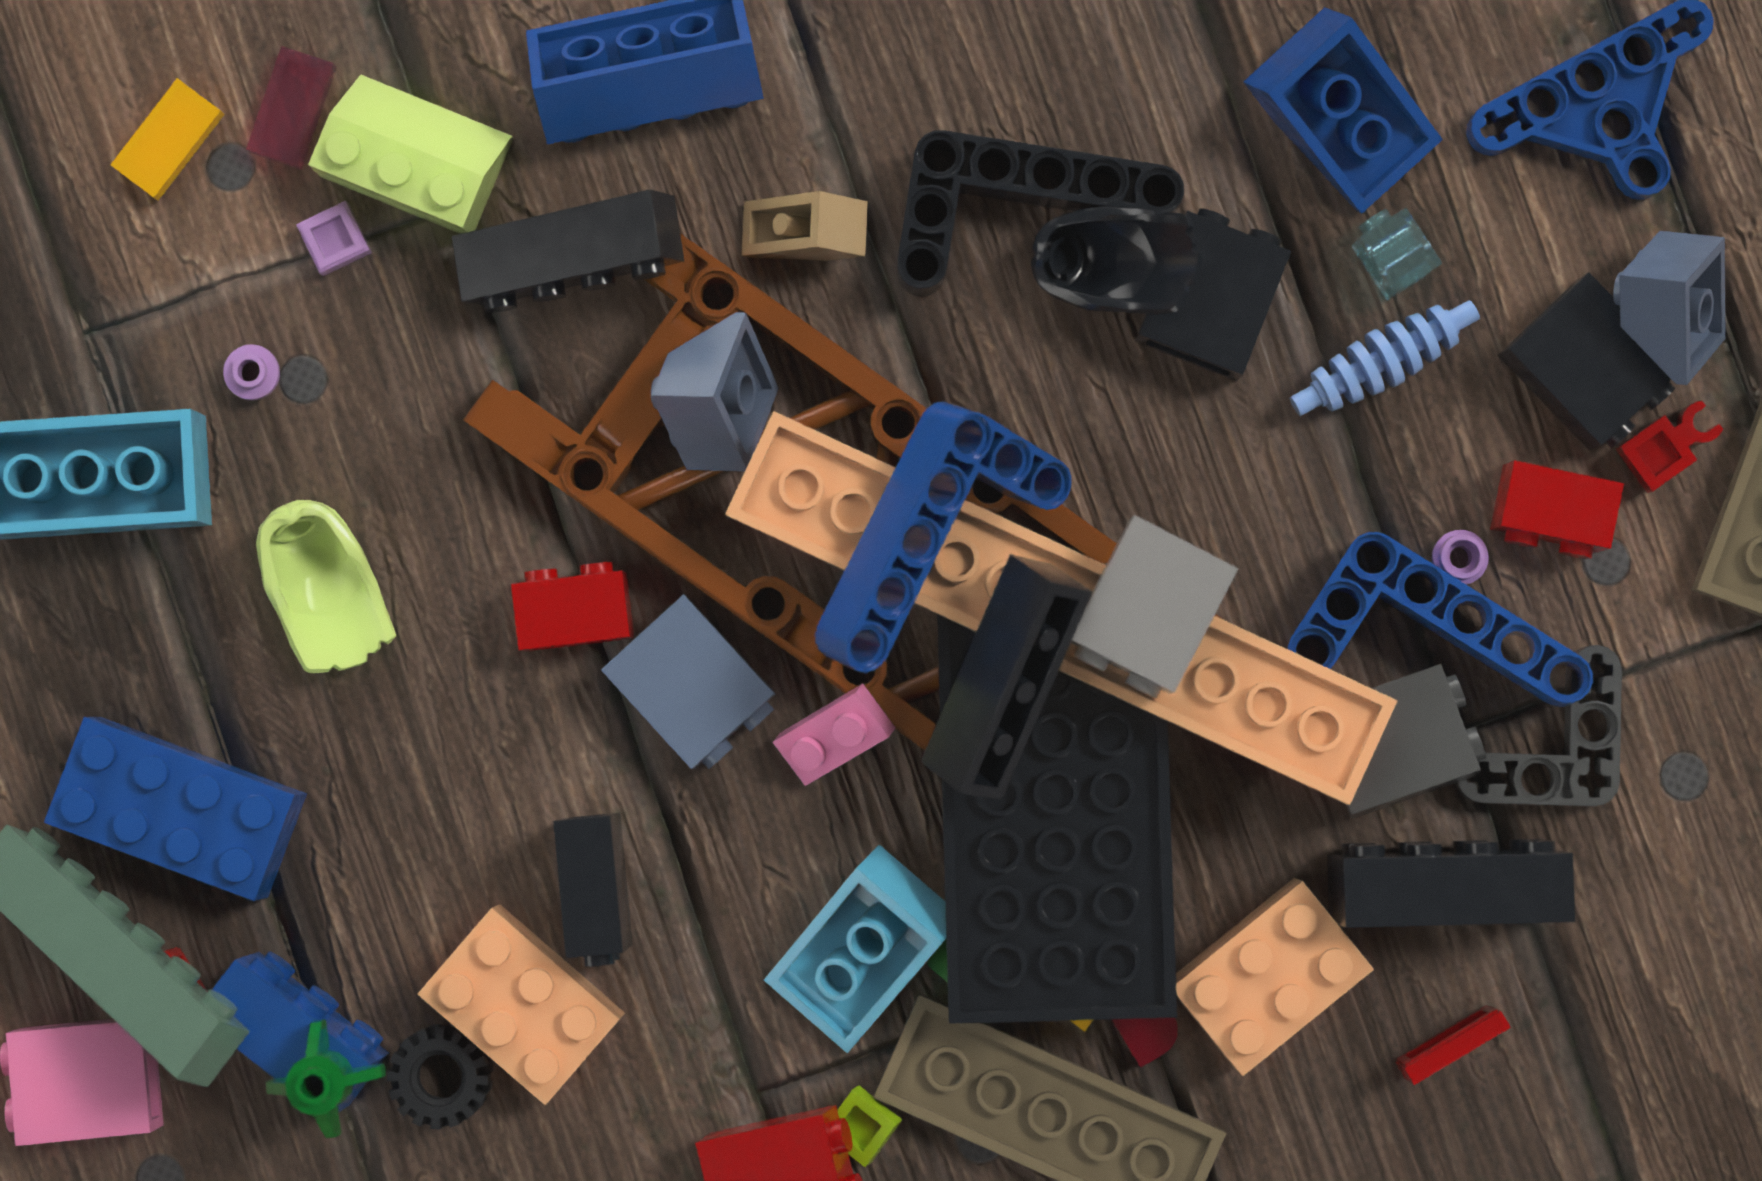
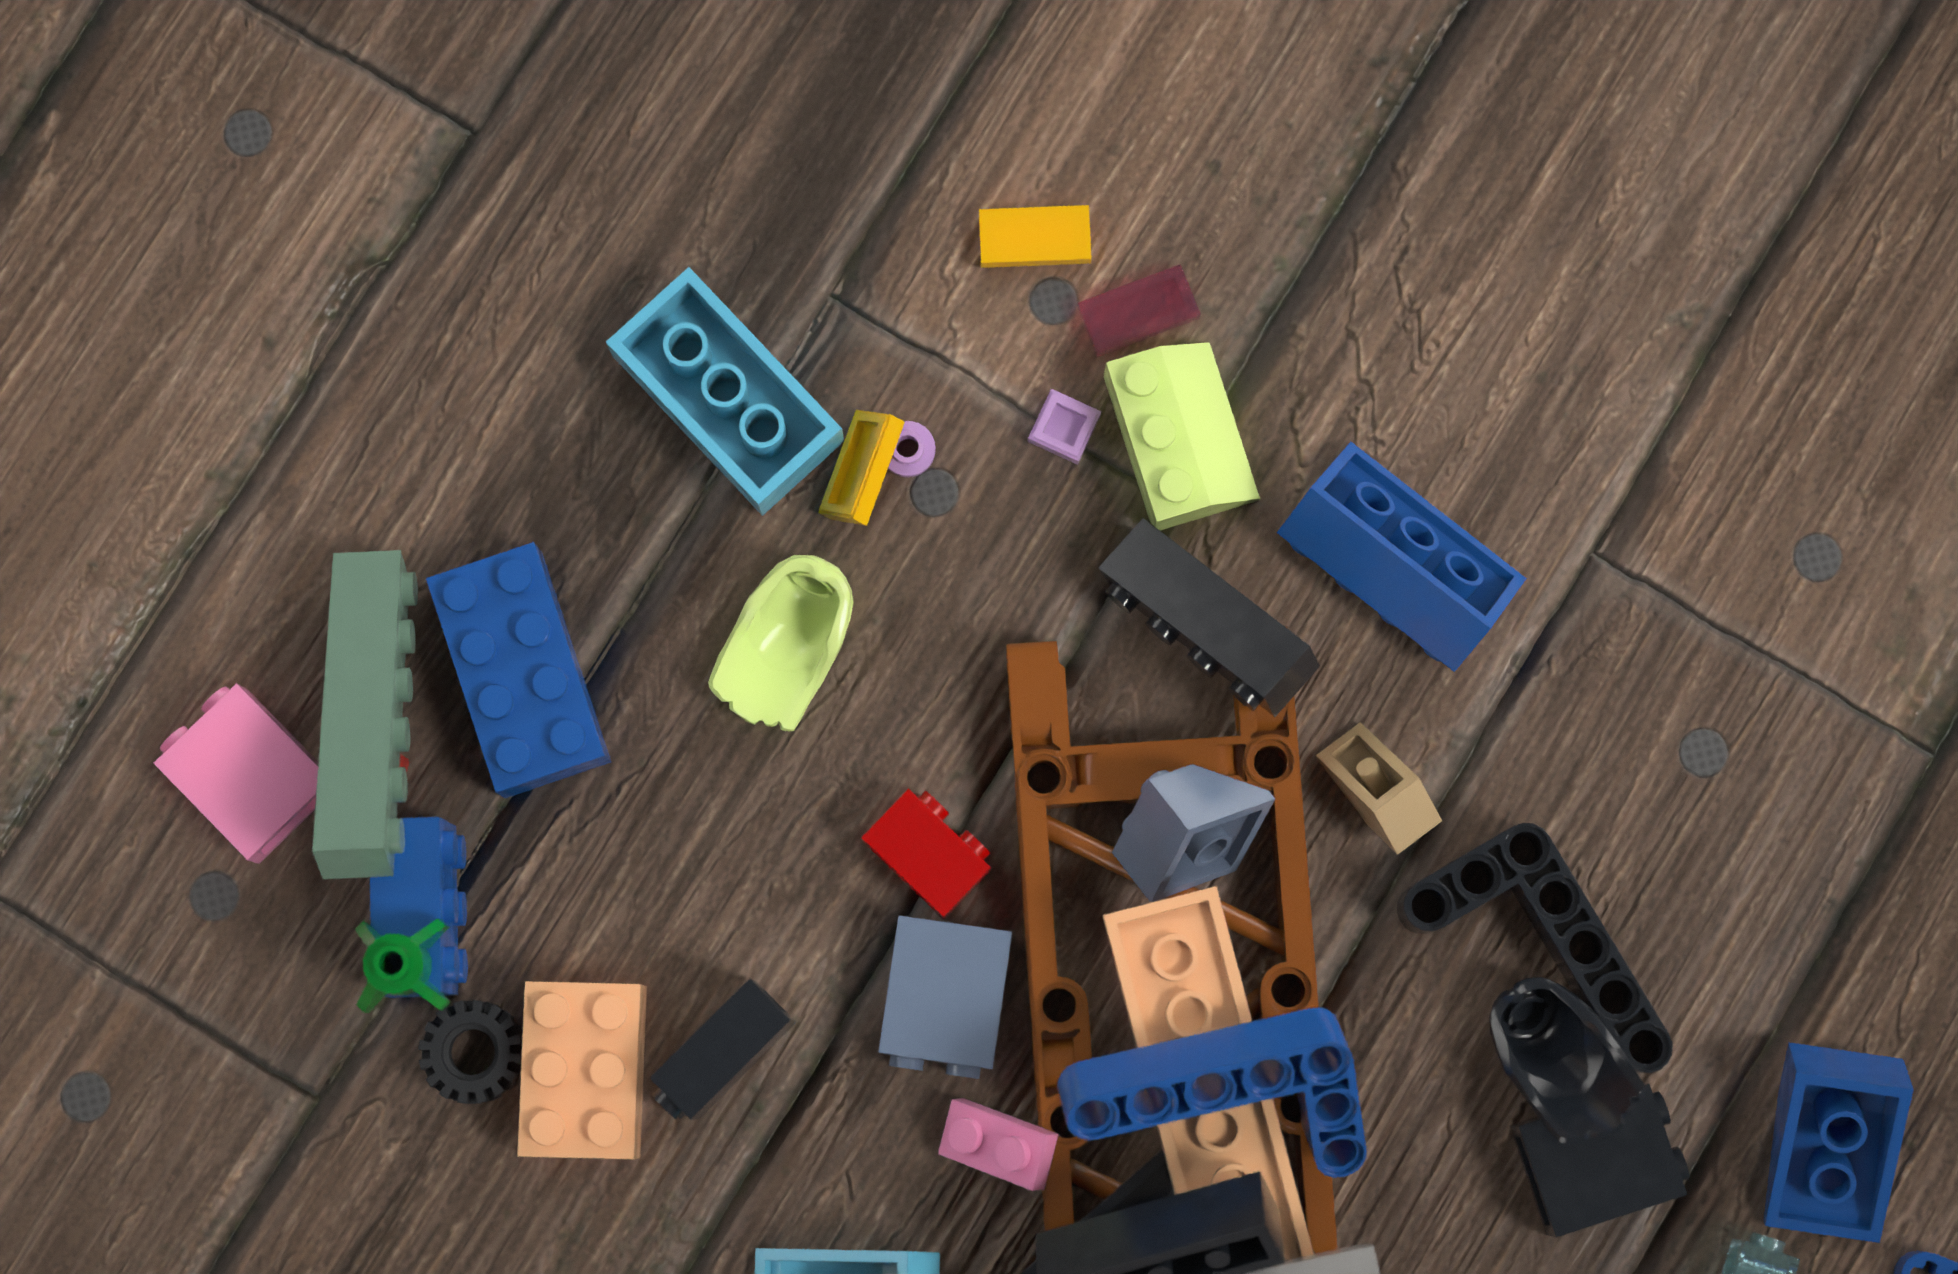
camera: 45 degrees right, 5 degrees down
none -> yellow tile [818,410,905,526]

